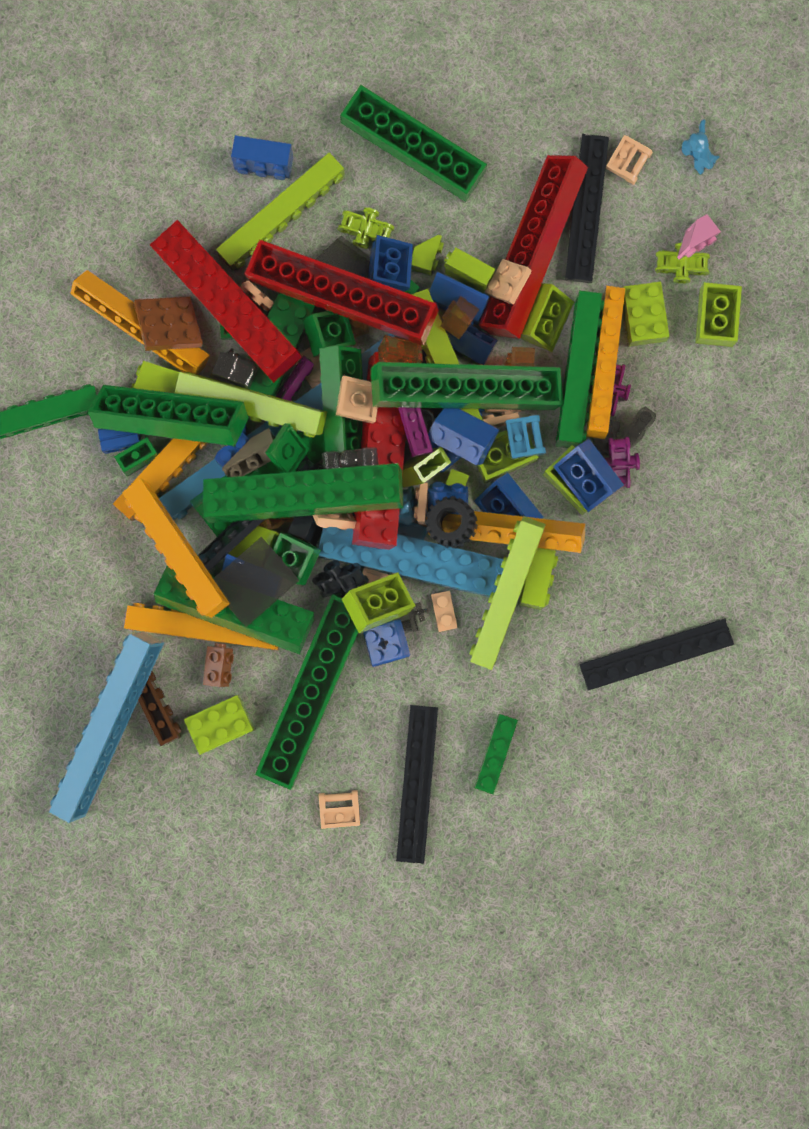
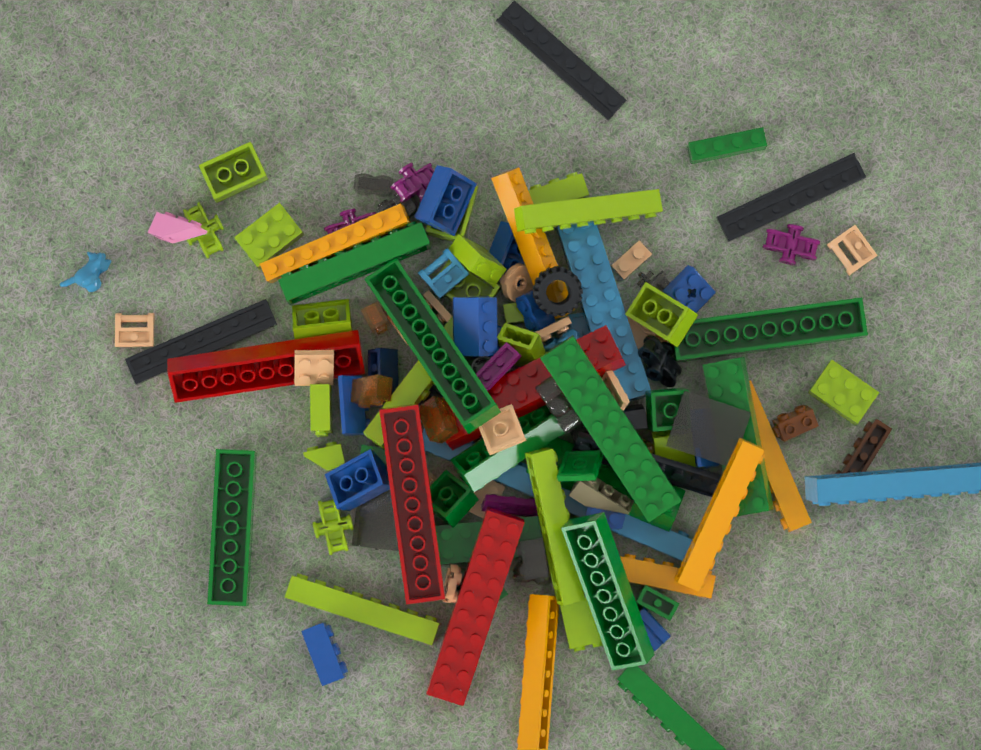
camera: 115 degrees left, 0 degrees up
dark orange plate [134,297,203,351] -> none
none -> lime brick [449,234,507,285]
none -> light nougat plate [500,263,533,302]
none -> magenta axle [762,224,820,265]

